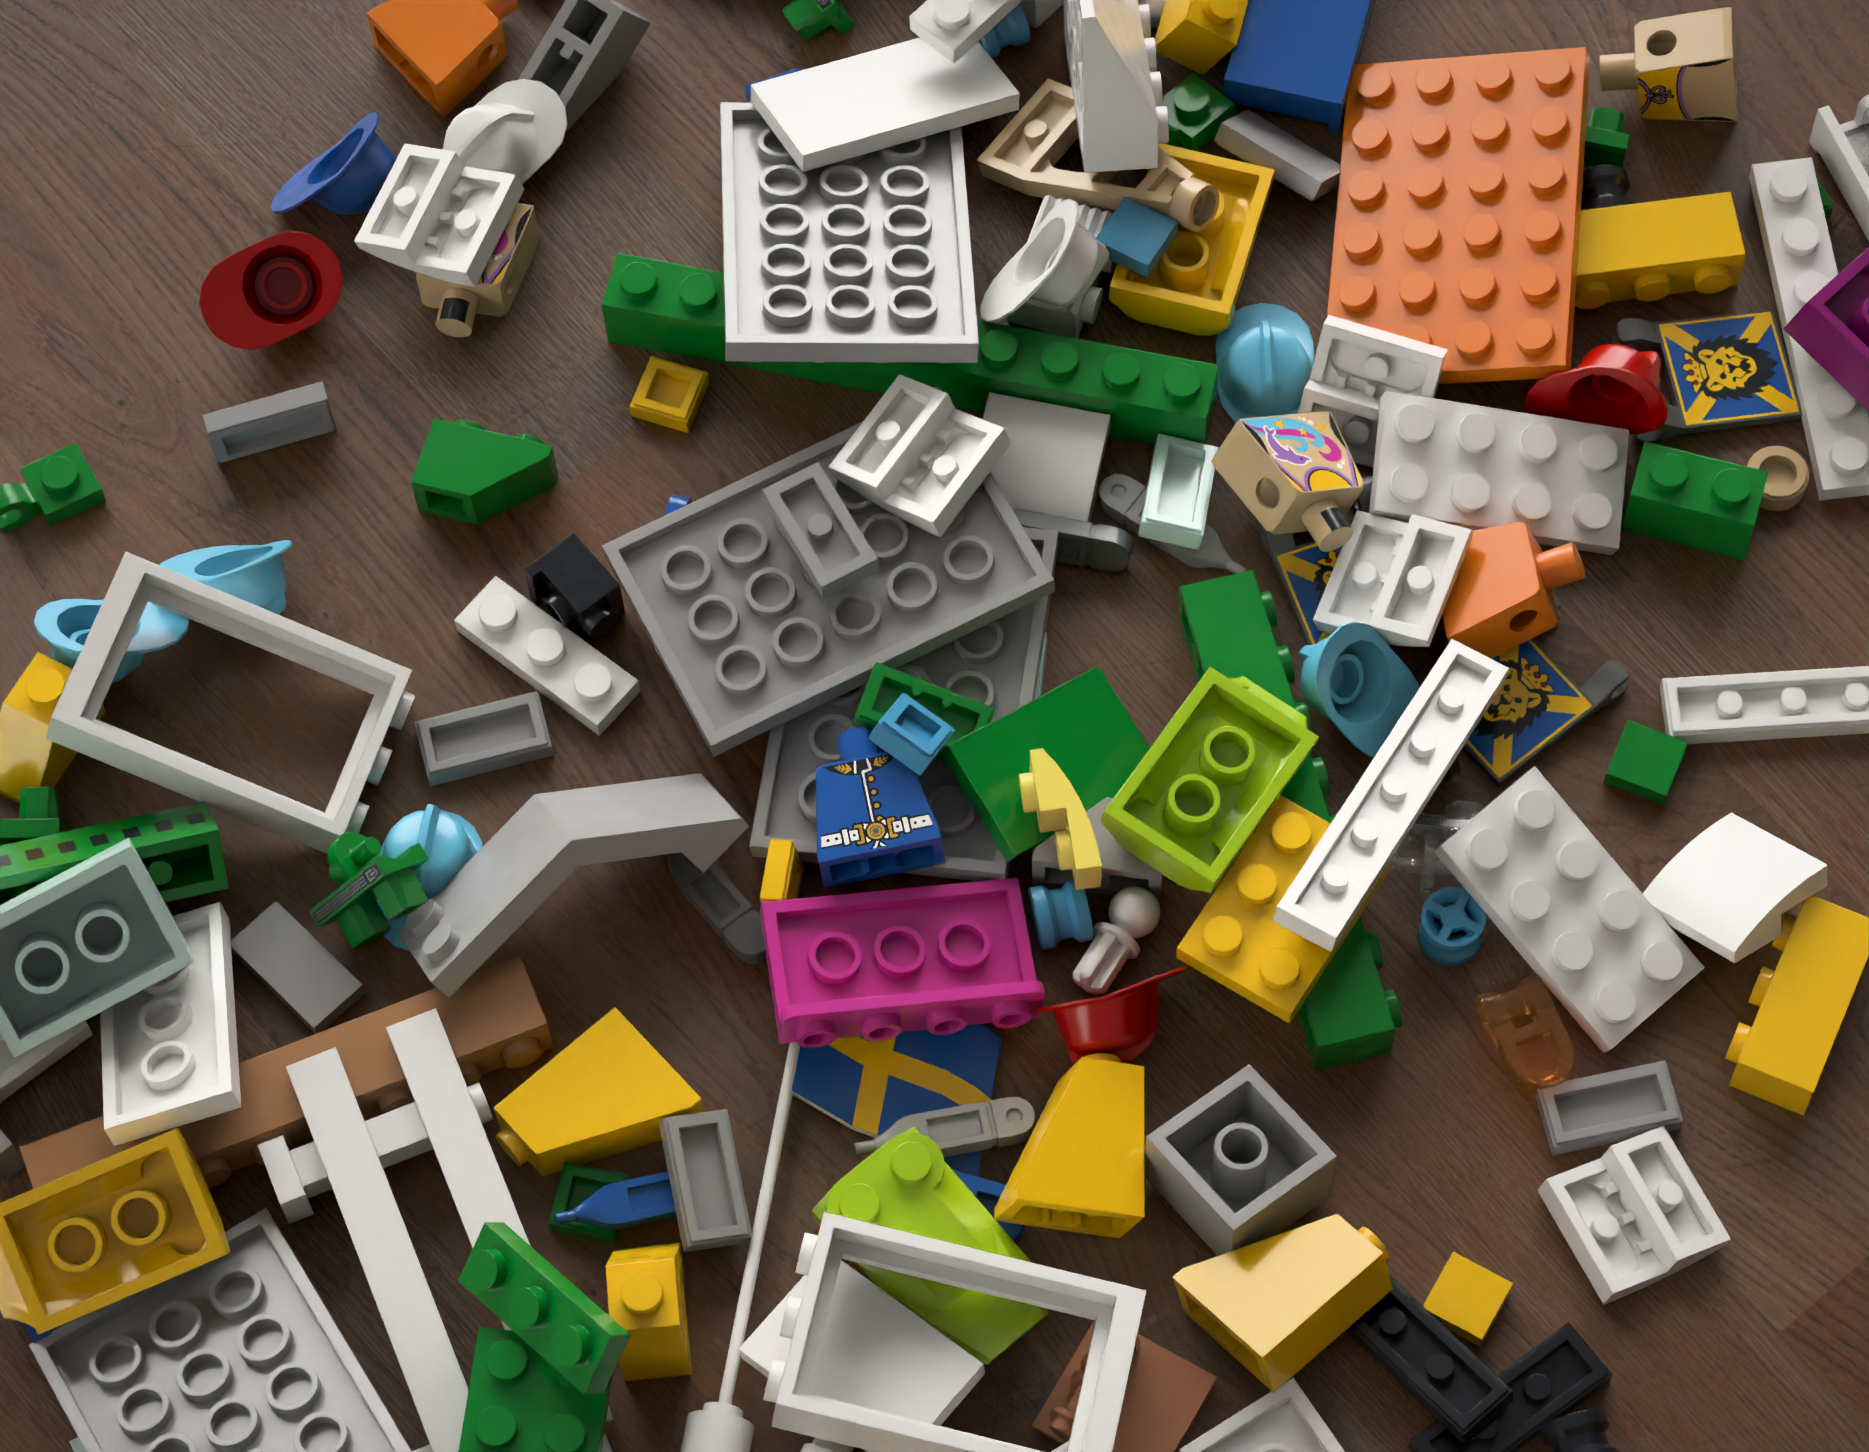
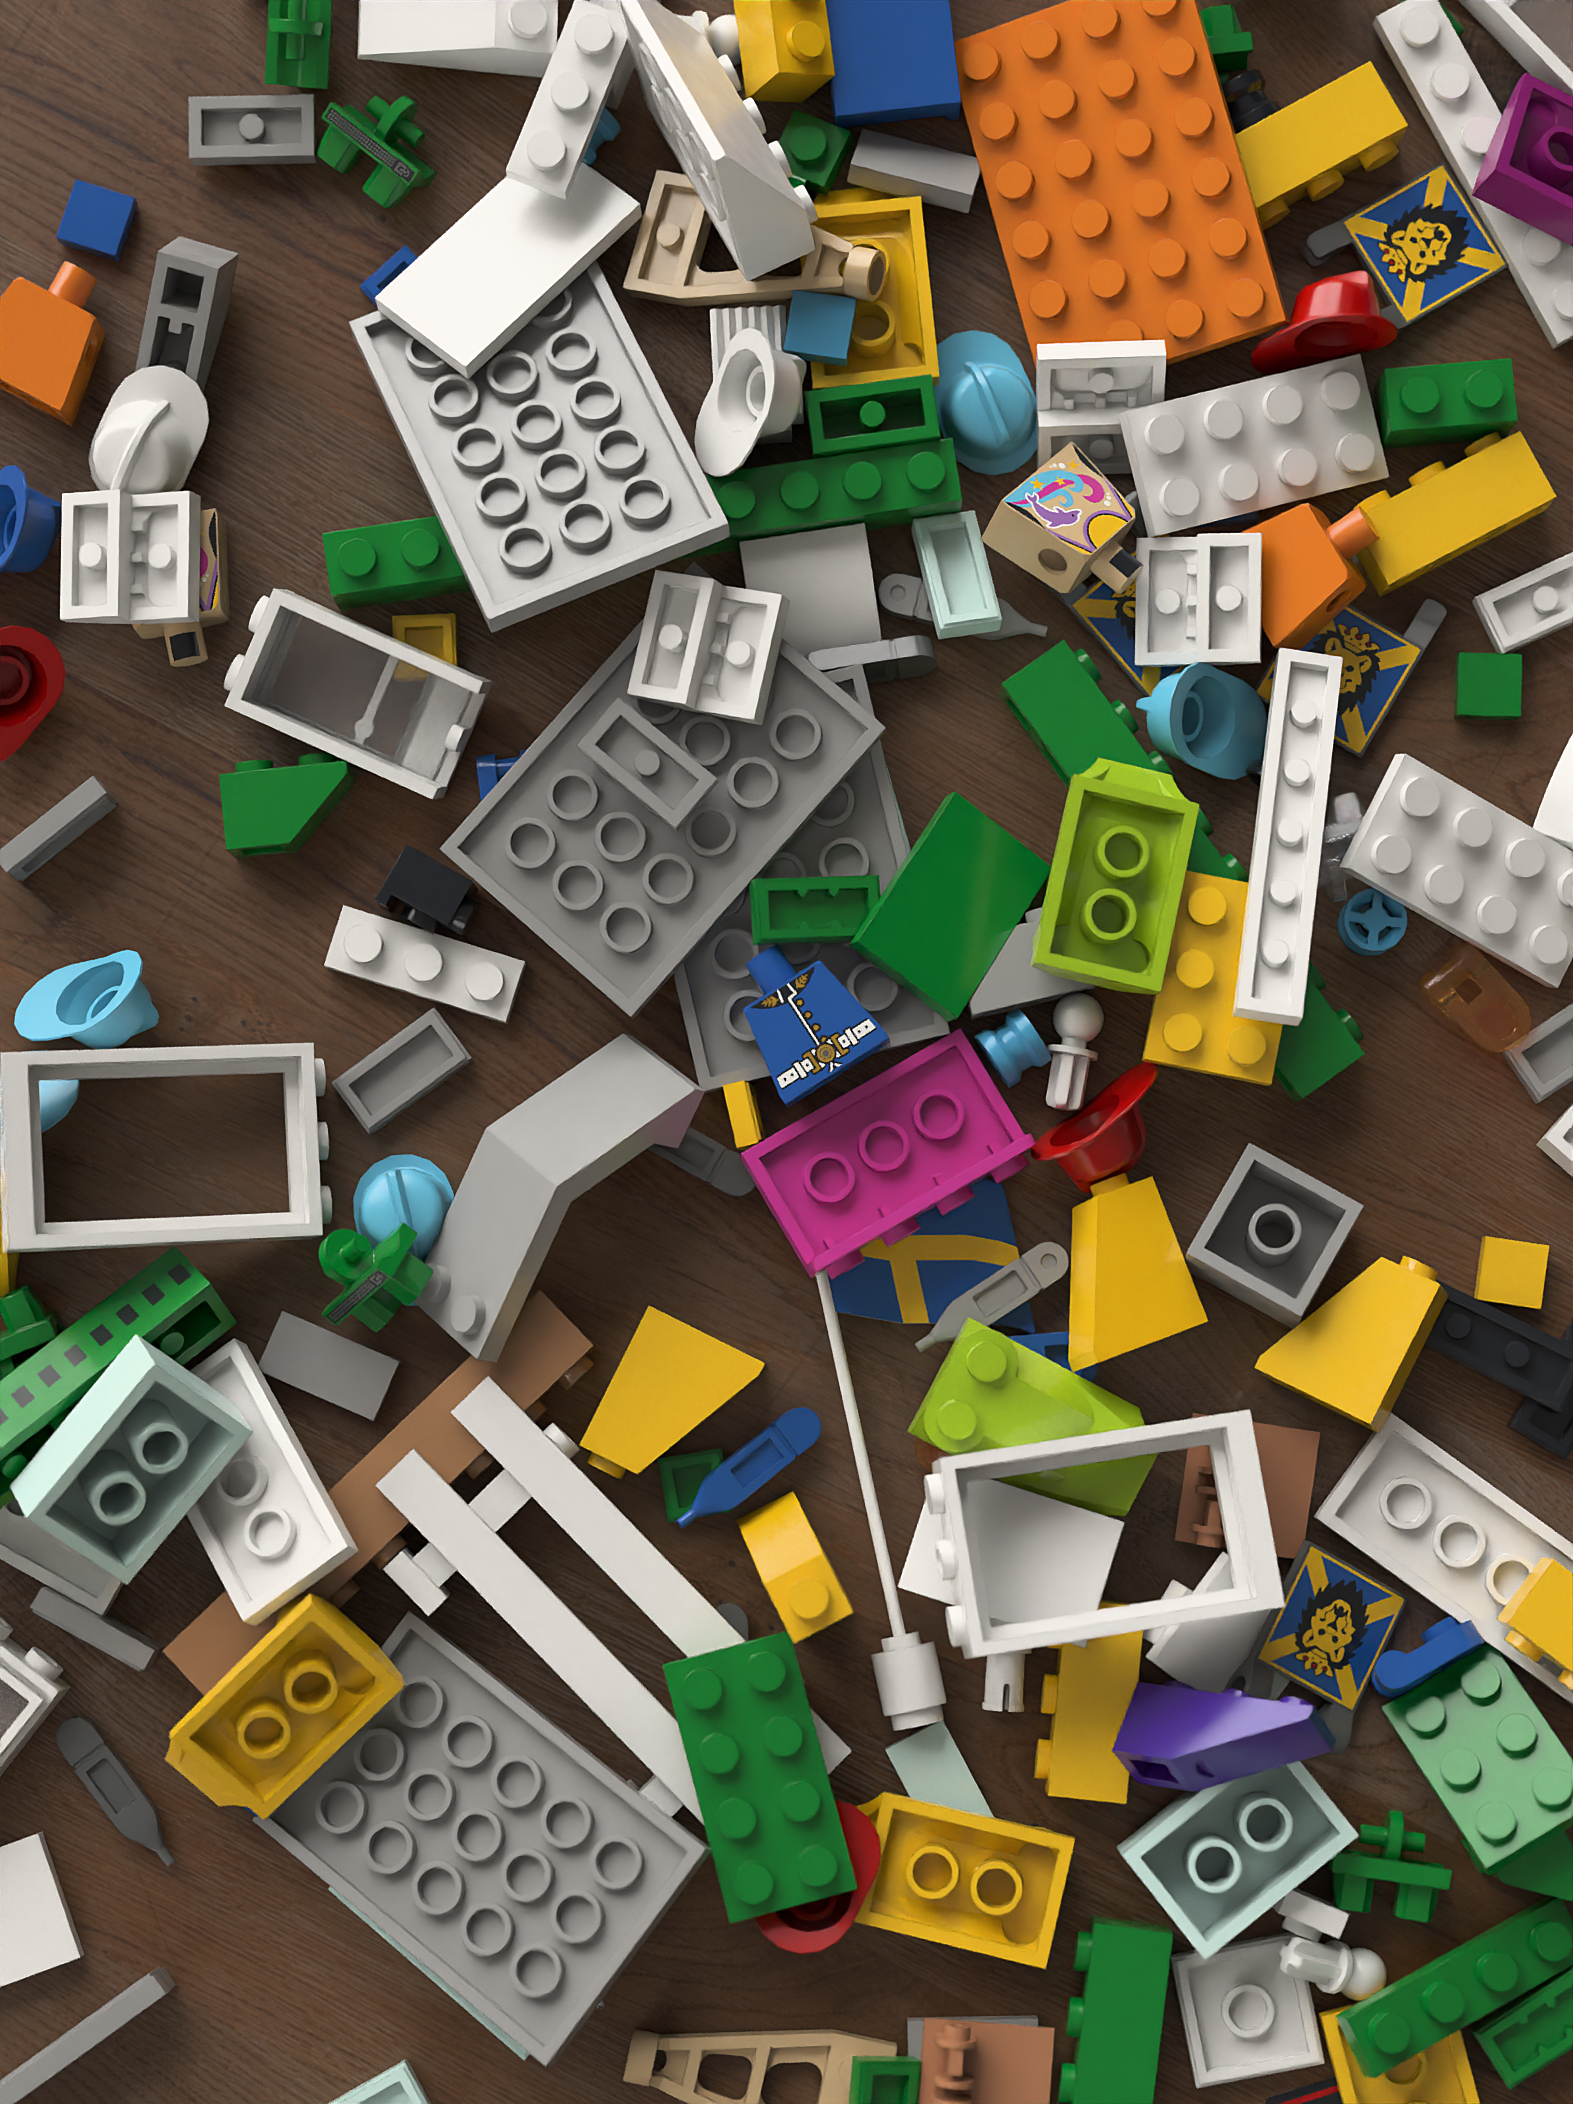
camera: 20 degrees left, 20 degrees up
green plate [458,1222,631,1395] -> none
light grey tile [659,1109,753,1253] -> none
dark azure tile [868,693,955,776] -> none
light yellow slope [1019,748,1102,890] -> none
tan tile [1747,446,1809,511] -> none
none -> clear door [224,588,493,800]
none -> green brick [805,374,940,459]
none -> yellow brick [1353,431,1557,597]

